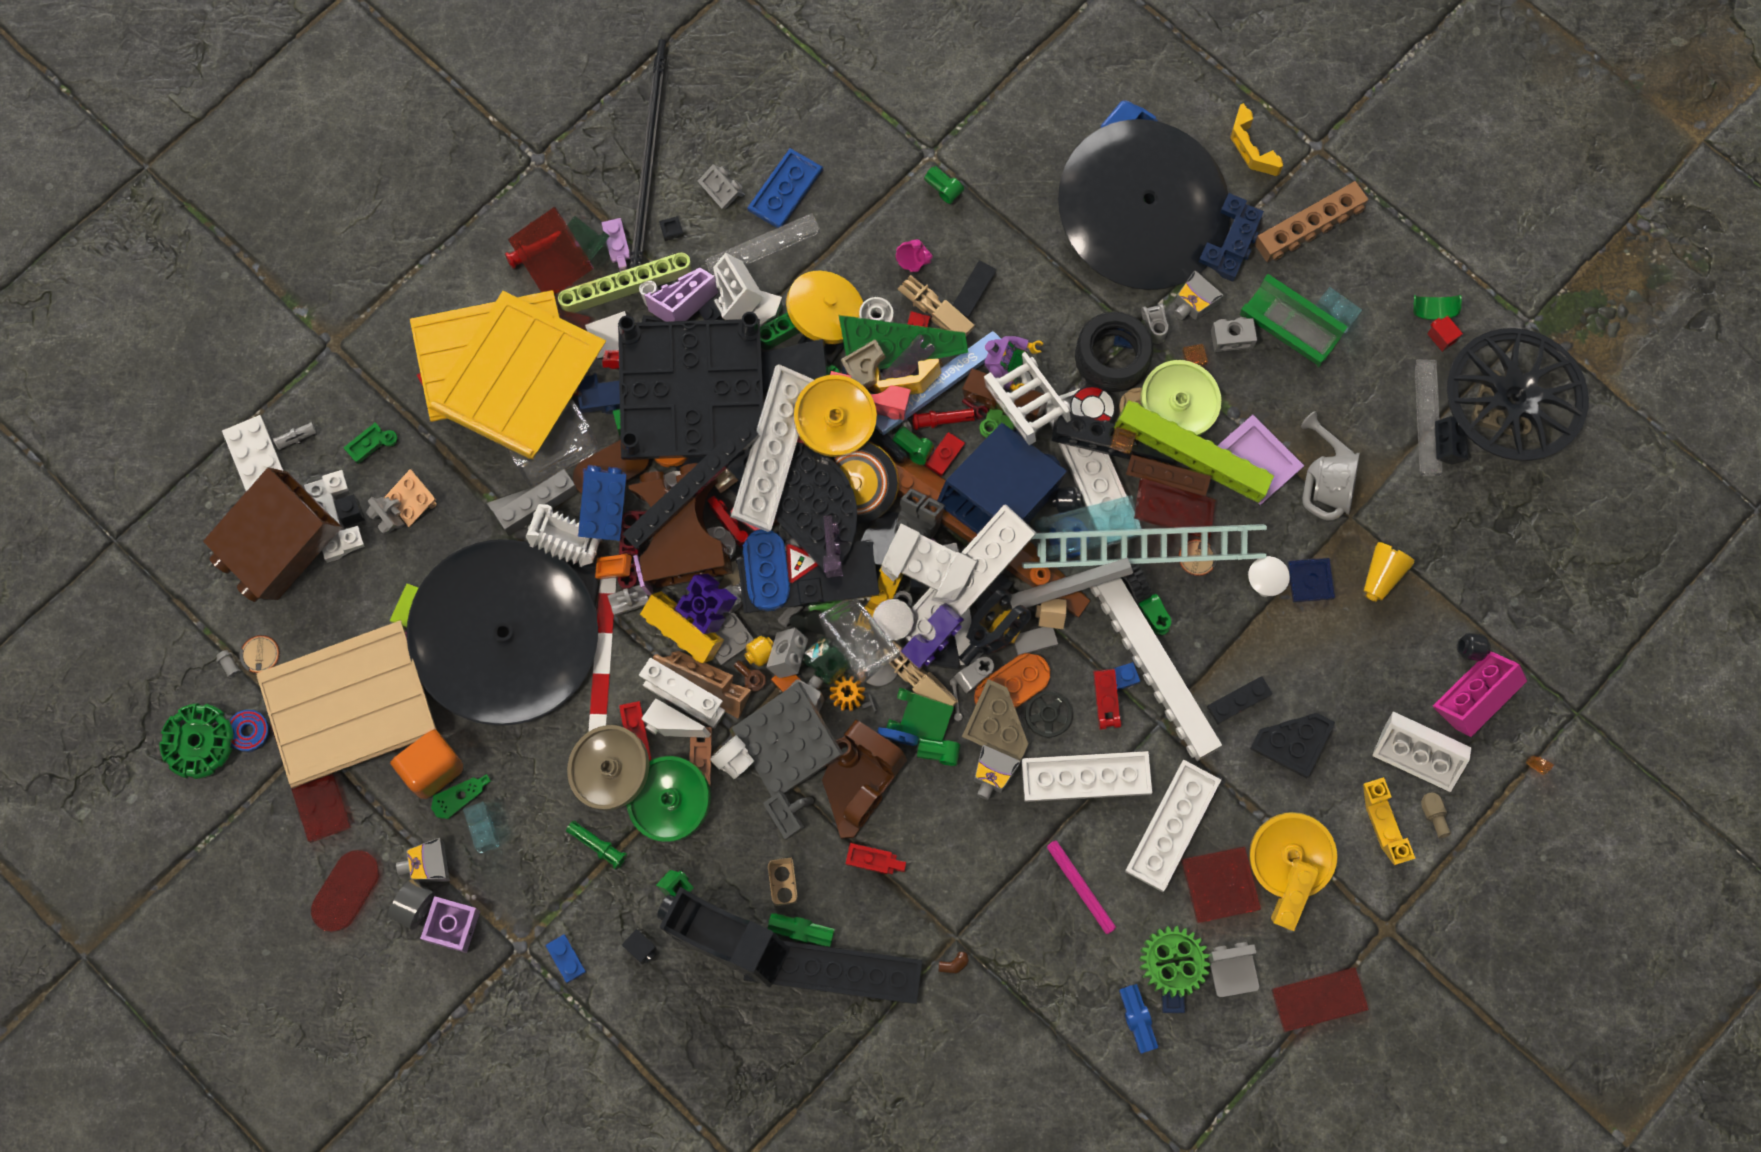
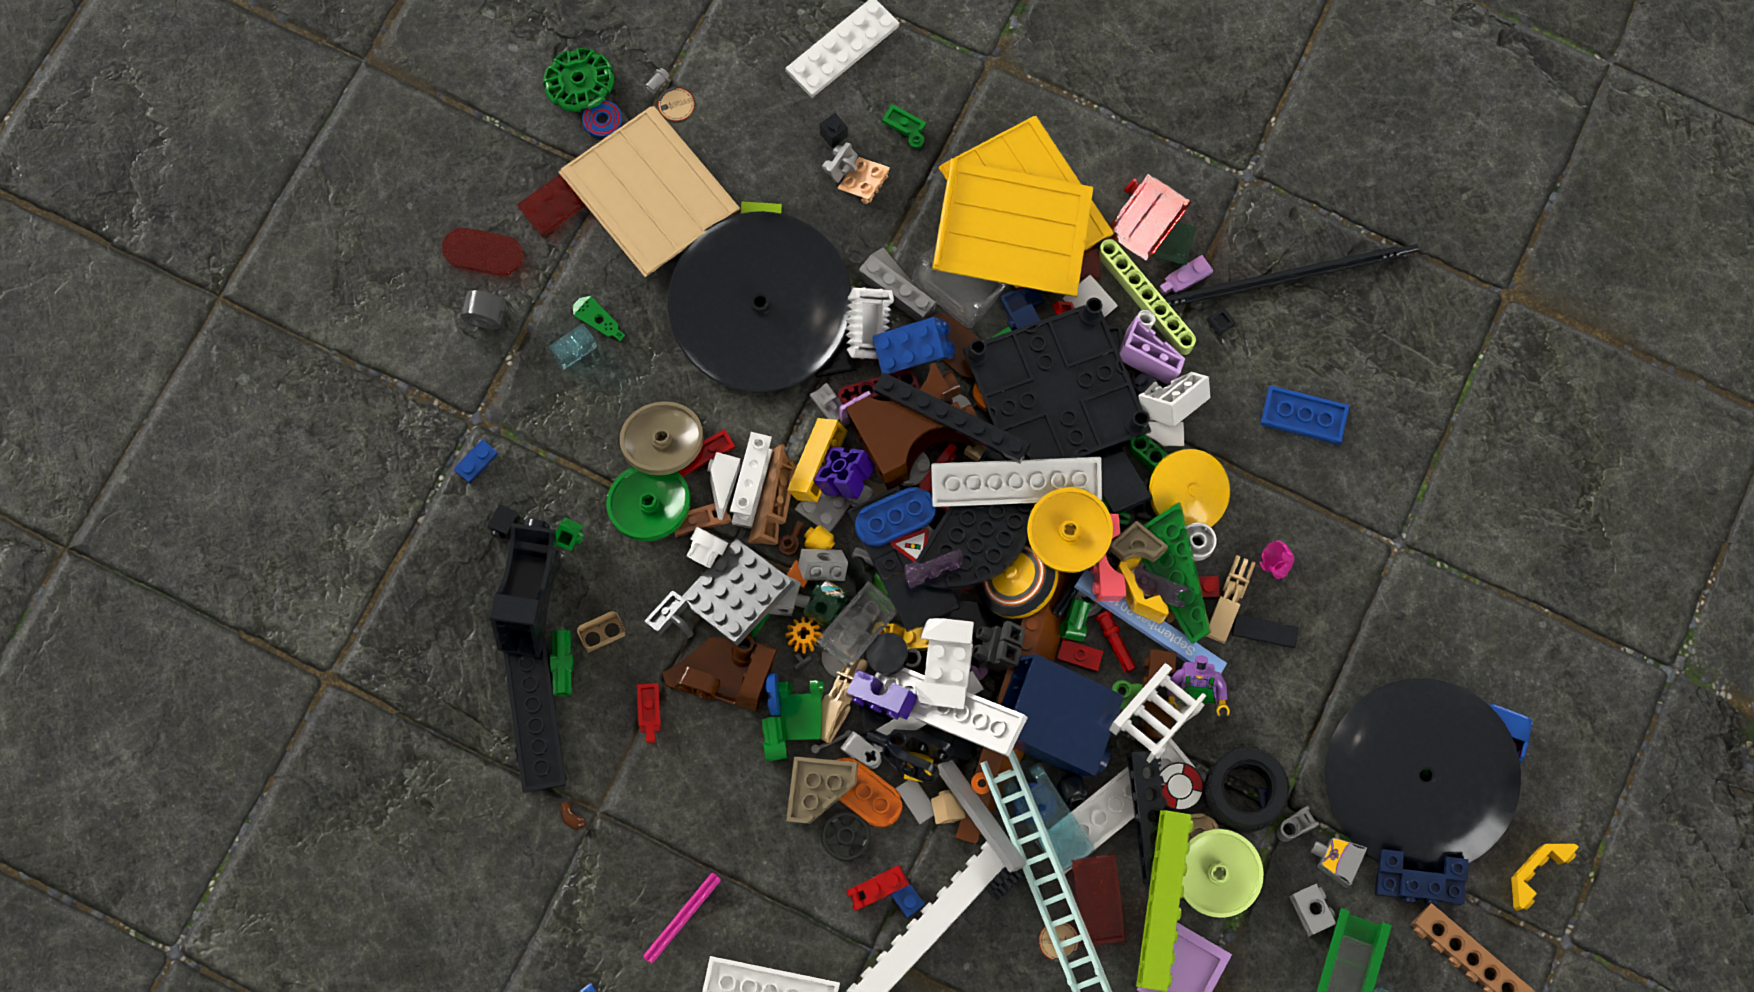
camera: 70 degrees right, 0 degrees up
reddish brown brick [203,467,342,602] -> none
light grey pin [273,422,317,450] -> none
white bracket [304,470,365,563] -> none
orange piece [390,729,463,799] -> none
light grey torso [396,838,450,883] -> none
lavender brick [420,896,480,953] -> none
green pin [566,820,627,870] -> none
sticker [589,578,616,731] -> none
orange tile [595,554,632,579] -> none
light grey bracket [698,164,745,210] -> none
clear tile [705,213,820,277] -> none
green piece [924,166,964,204] -> none
dark red hand [962,398,988,420] -> none
light grey torso [974,745,1020,800] -> none
white plate [1021,751,1152,802] -> none
clear orange plate [1110,427,1136,454] -> none
reddish brown fence [1126,454,1211,496] -> none
green piece [1137,594,1171,636] -> none
clear orange plate [1182,344,1208,366] -> none

